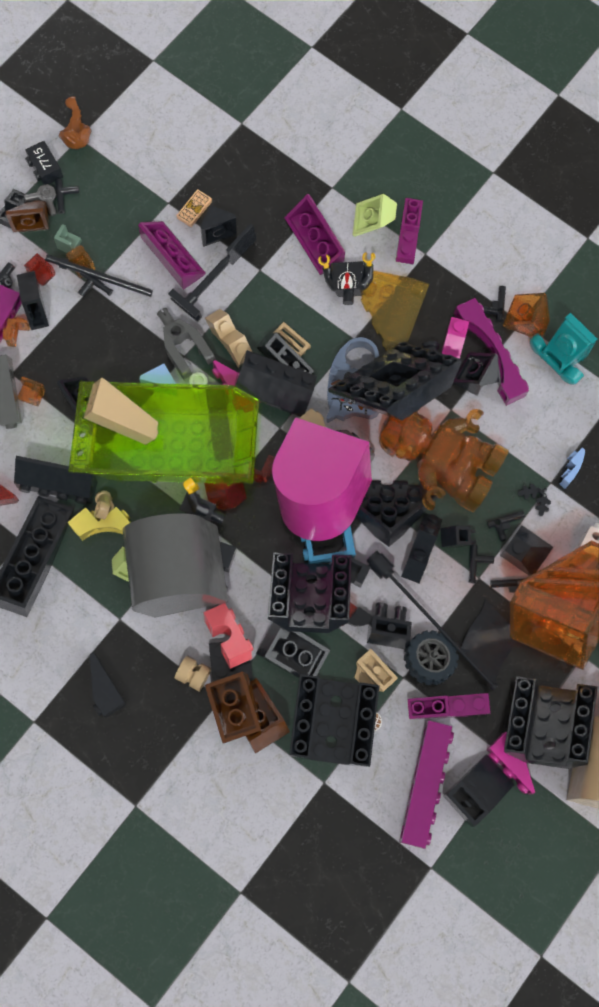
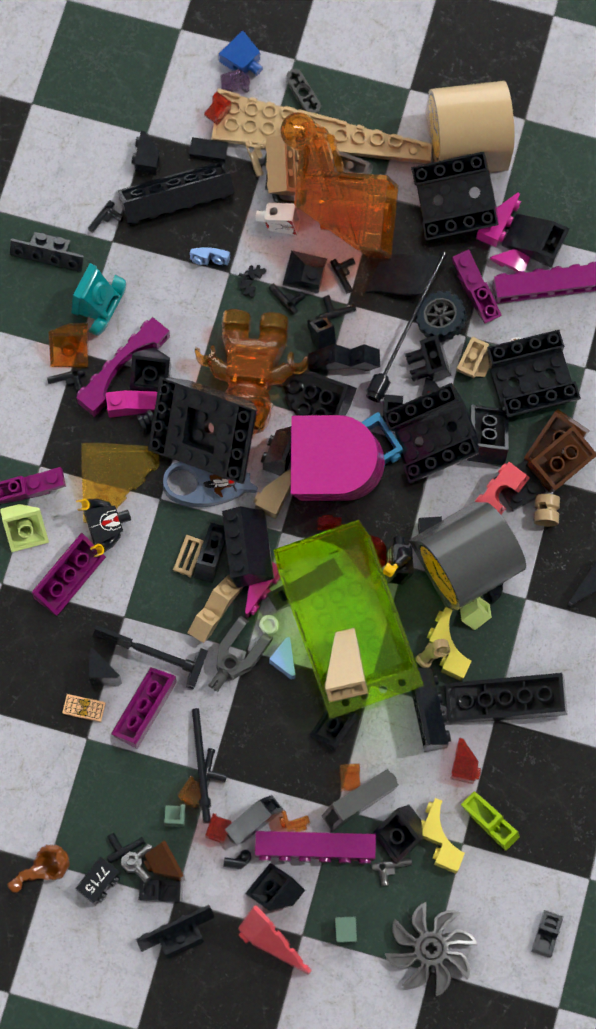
camera: 110 degrees left, 0 degrees up
none -> dark pink slope [490,249,531,272]

